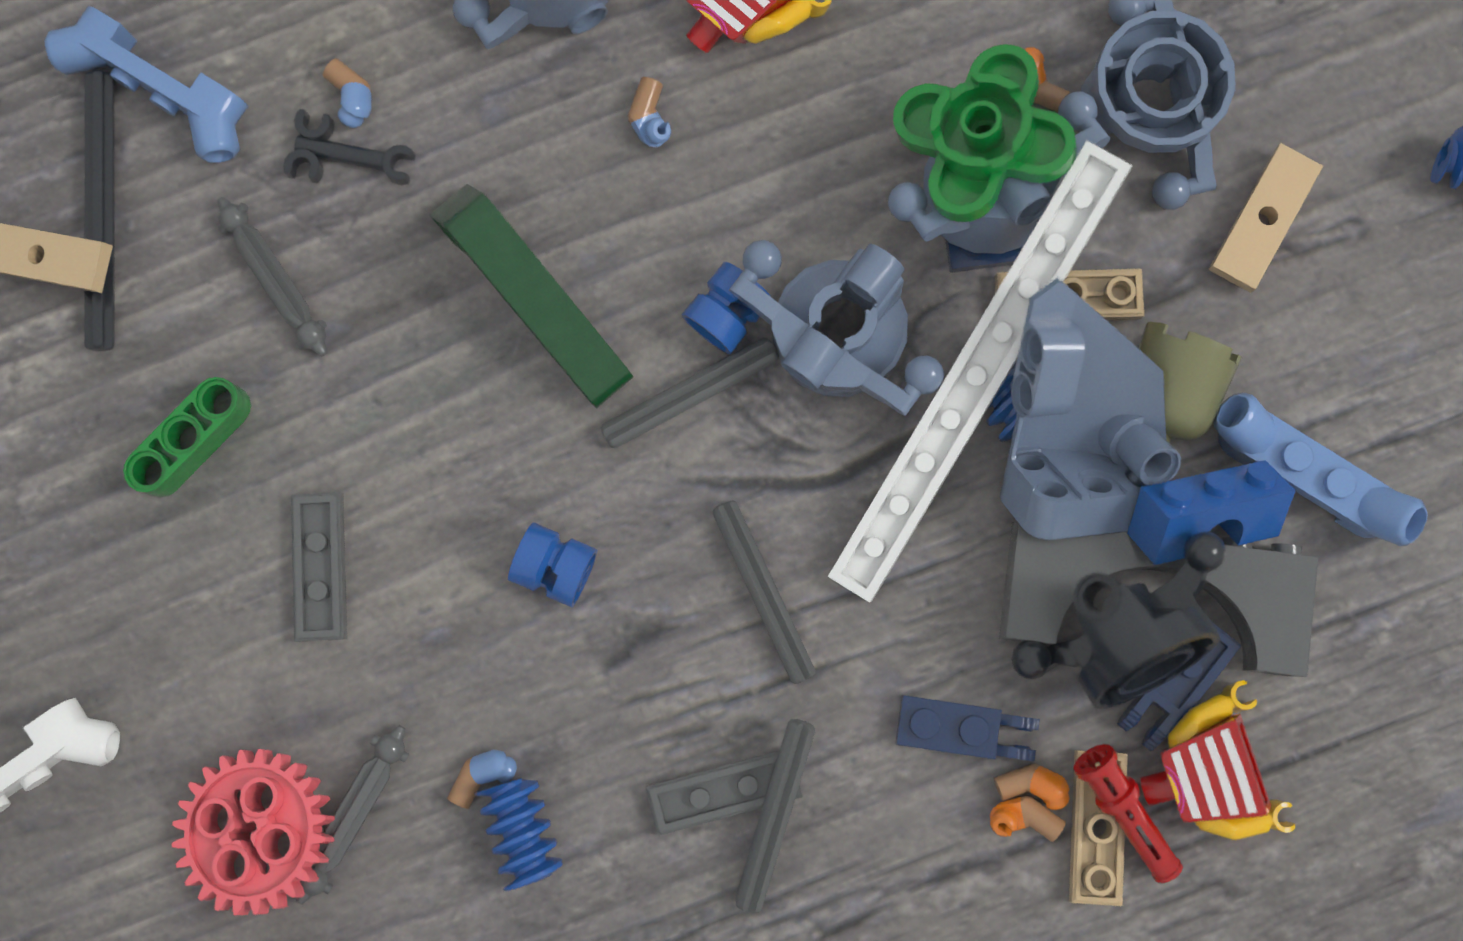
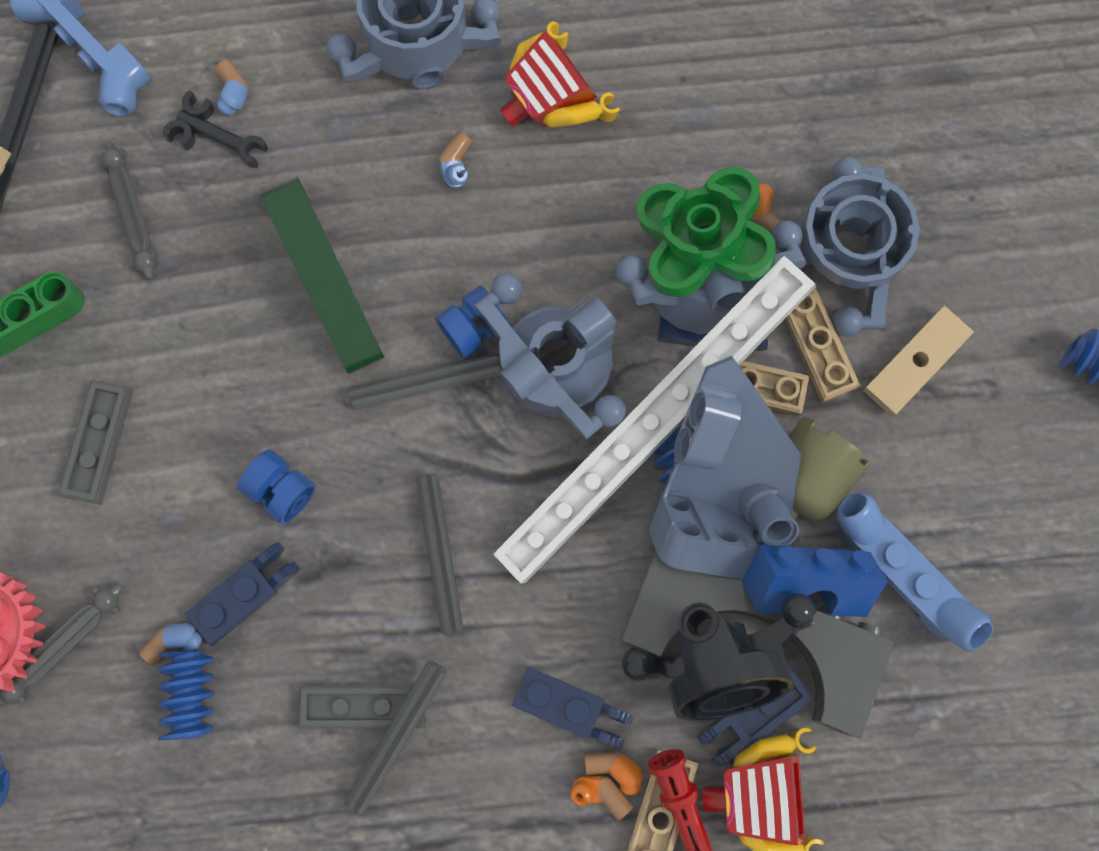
camera: 10 degrees right, 5 degrees down
none -> dark blue hinge [184,542,300,646]
none -> tan tile [784,287,861,403]

